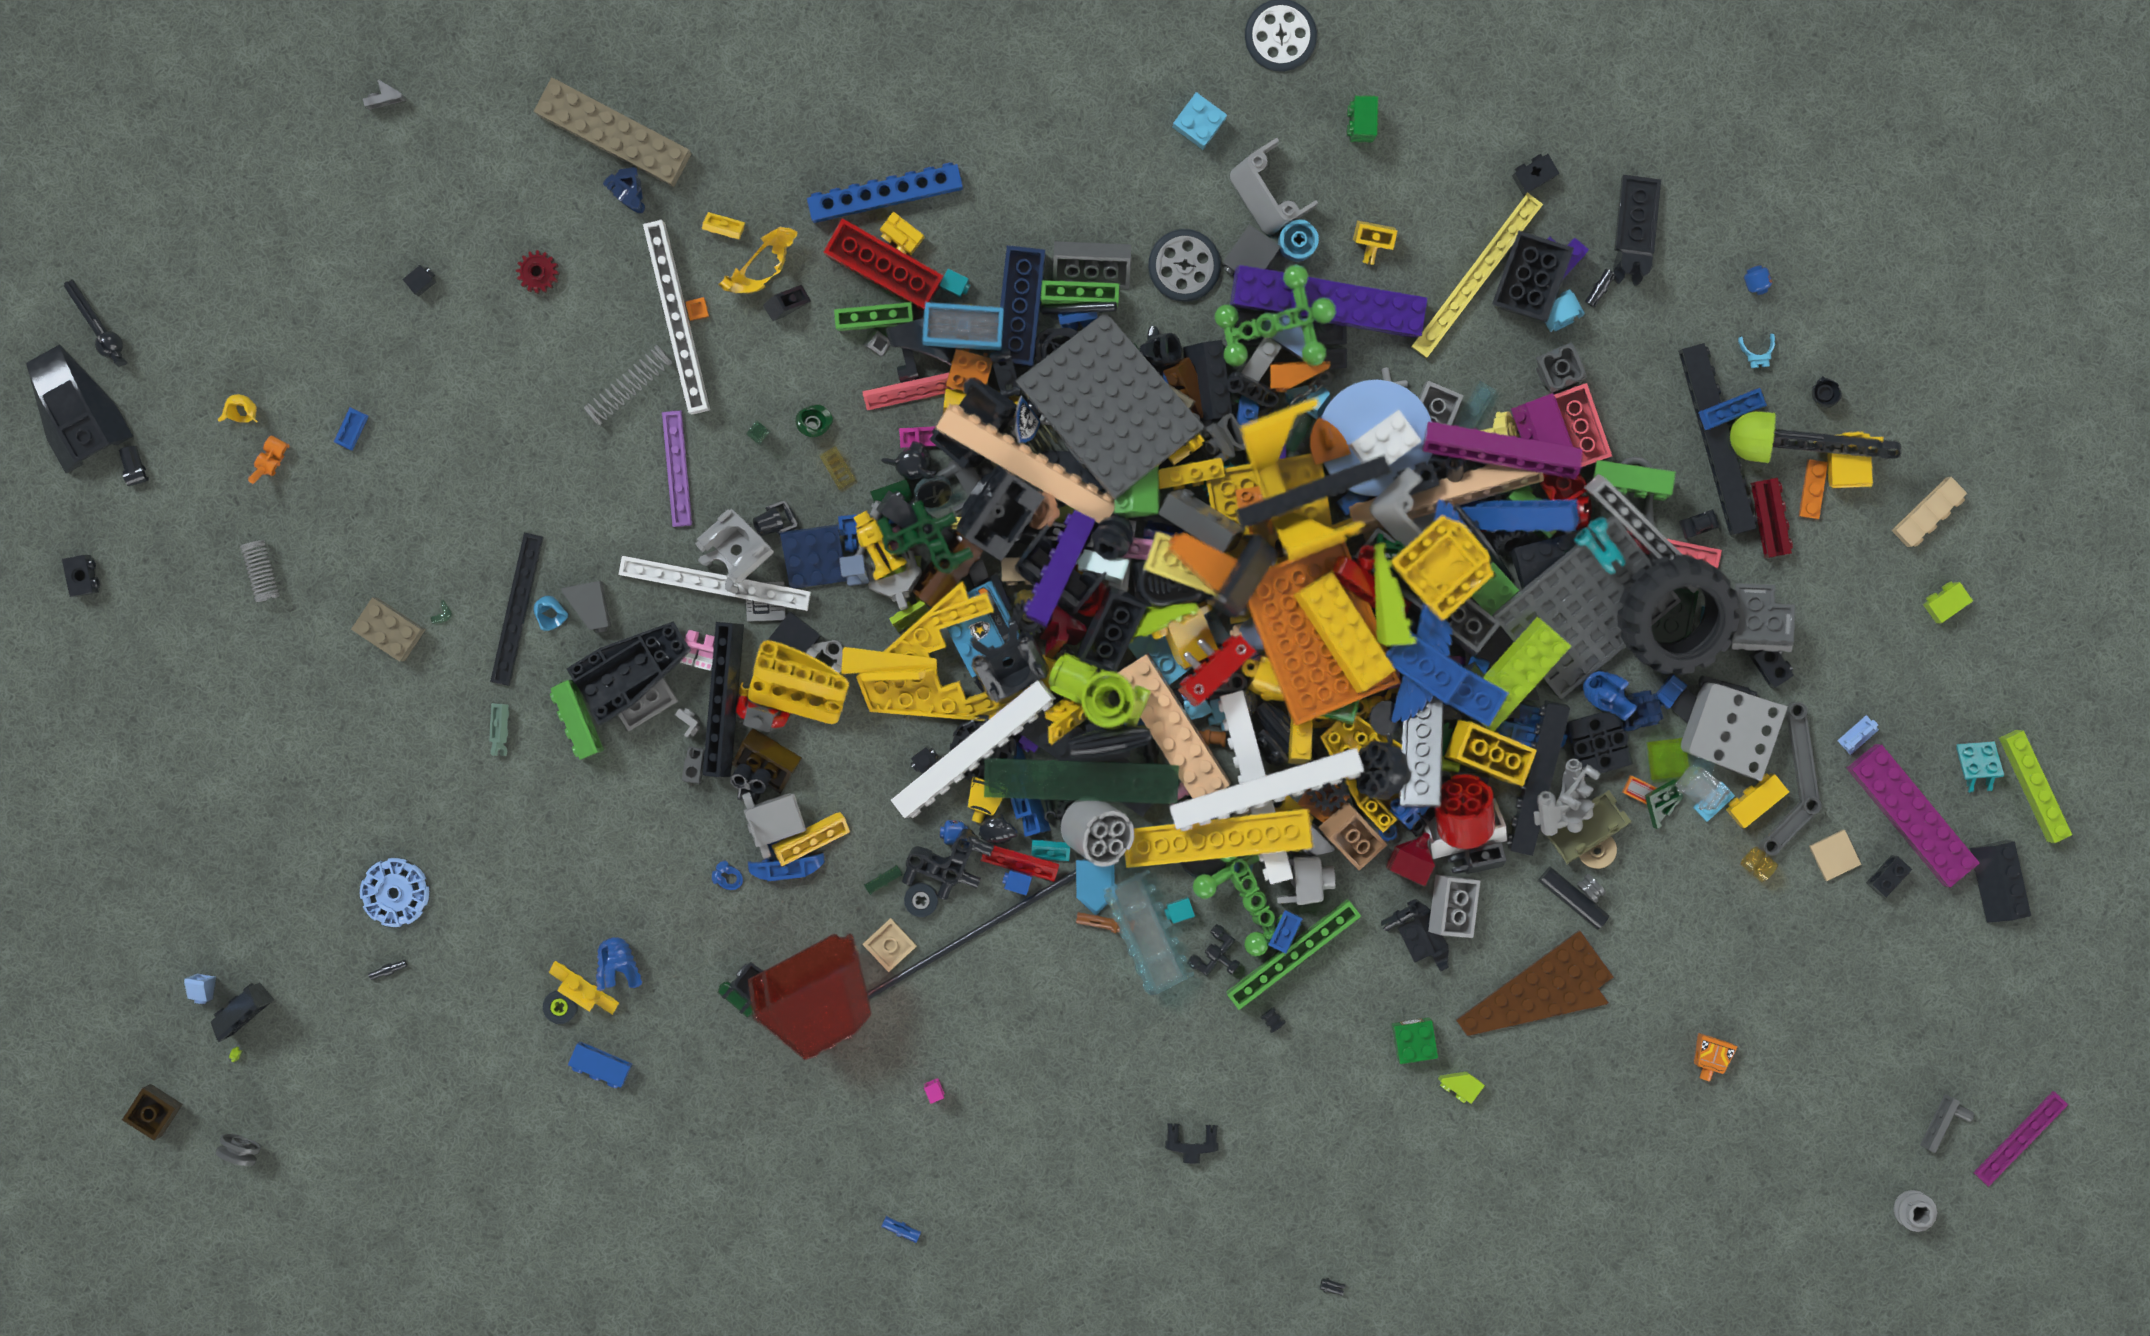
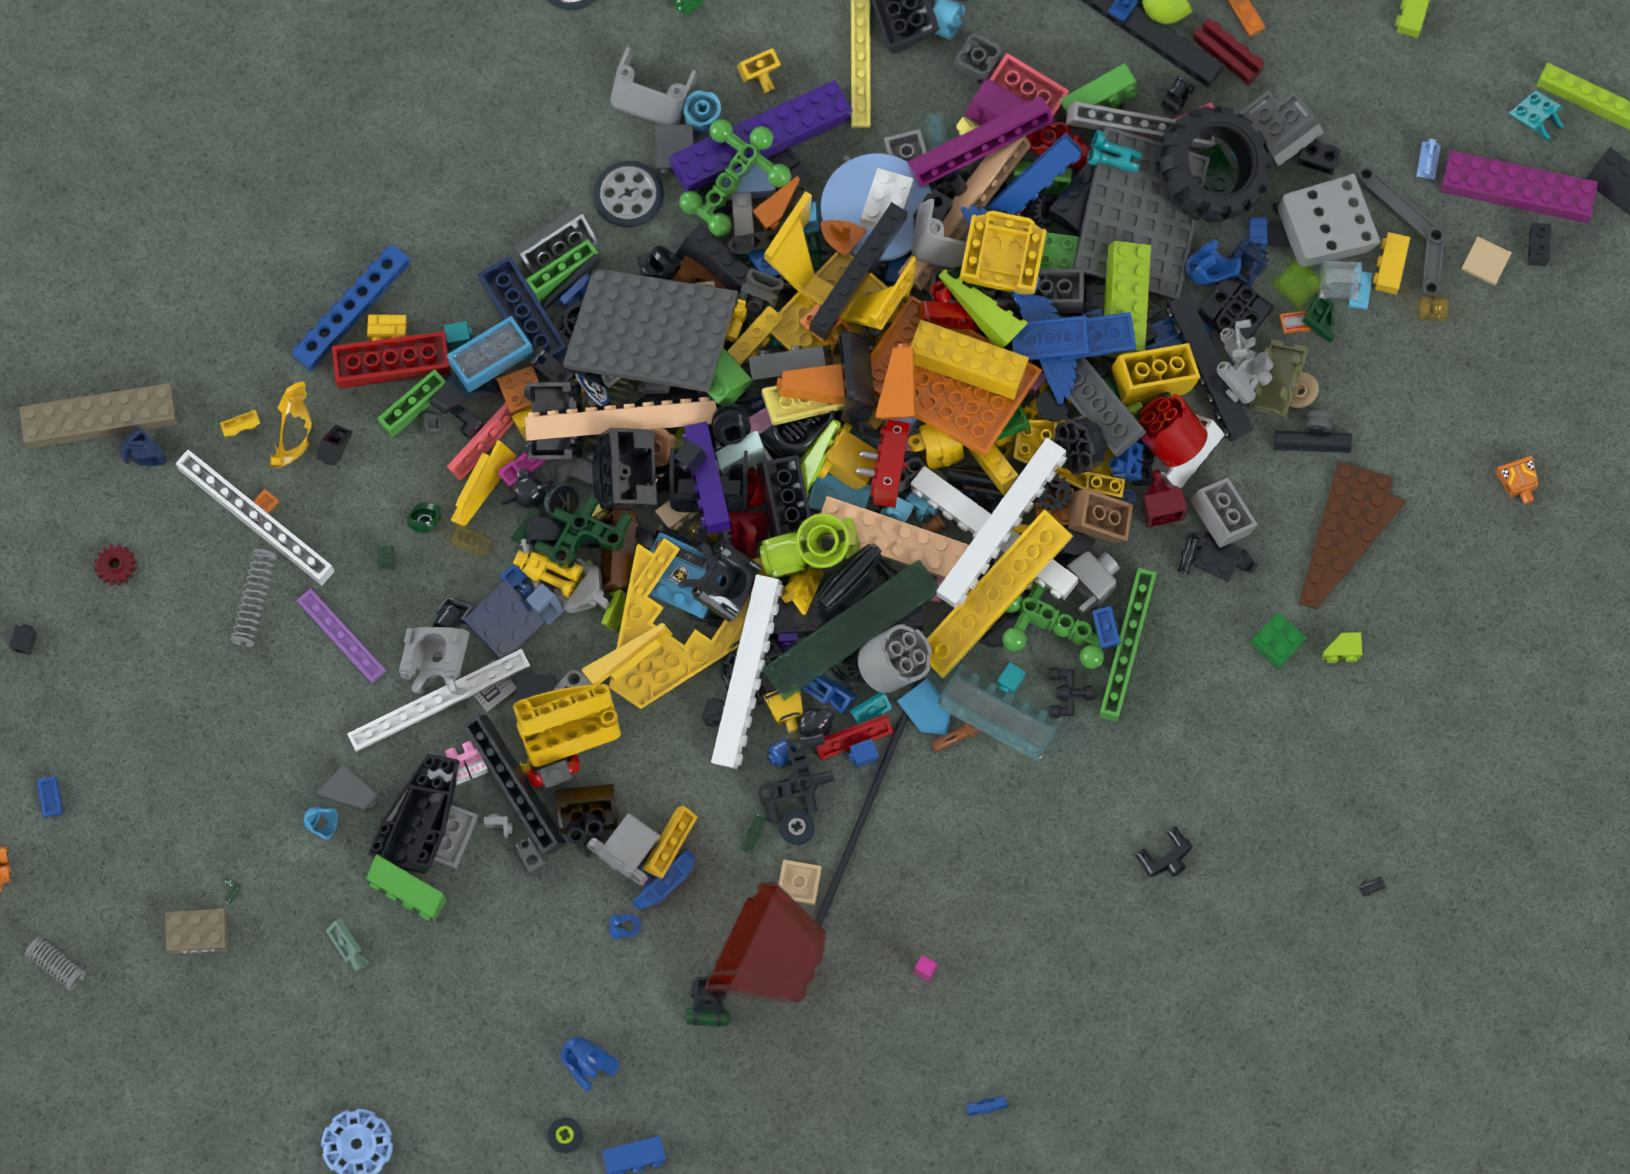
camera: 30 degrees left, 15 degrees down
black tile [490,532,544,686] -> none
yellow bracket [549,961,619,1015] -> none
medium azure brick [1172,92,1227,150] -> none
black bush [1261,1007,1286,1033] -> none
black hinge [1448,843,1507,874] -> none
none -> yellow wedge [451,440,516,526]
none -> black brick [674,439,707,474]
none -> orange slope [876,344,916,419]

